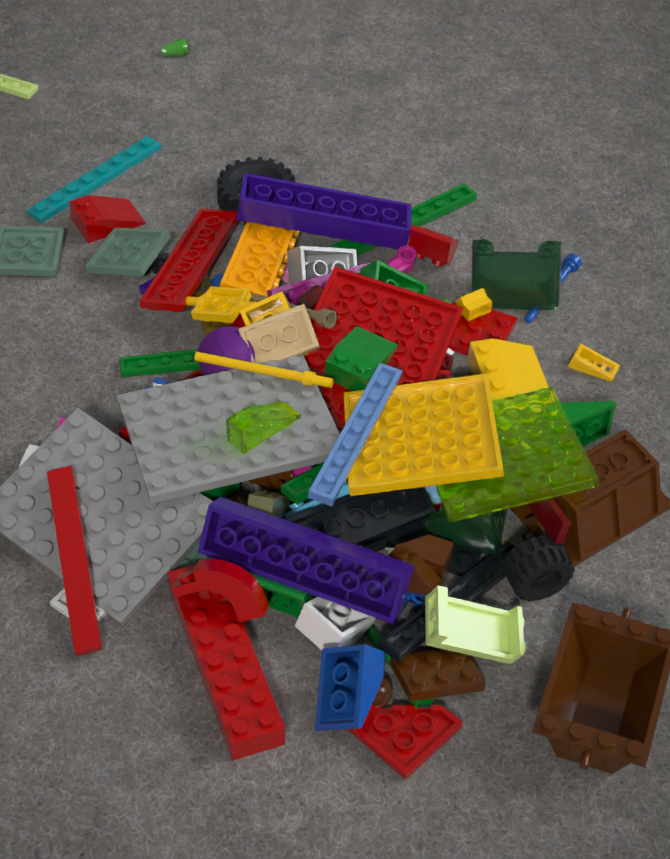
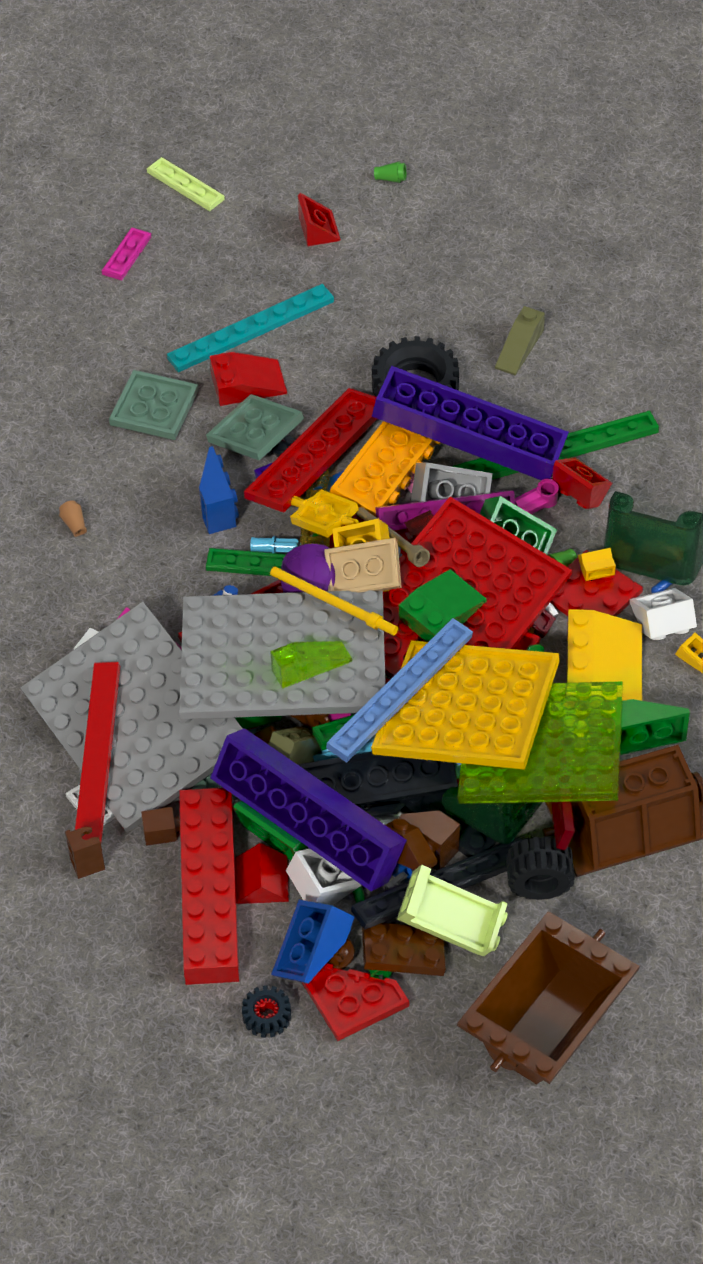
camera: 20 degrees right, 5 degrees up
red arch [172,559,269,623] -> none
none -> reddish brown hinge [65,827,105,879]
none -> reddish brown brick [141,807,180,846]
none -> blue slope [199,446,239,534]
none -> red slope [235,843,289,904]
none -> black bush [242,985,291,1038]
none -> medium azure axle [250,536,299,553]
none -> red slope [298,193,341,247]
none -> olive slope [495,306,545,376]
none -> white slope [629,588,697,640]

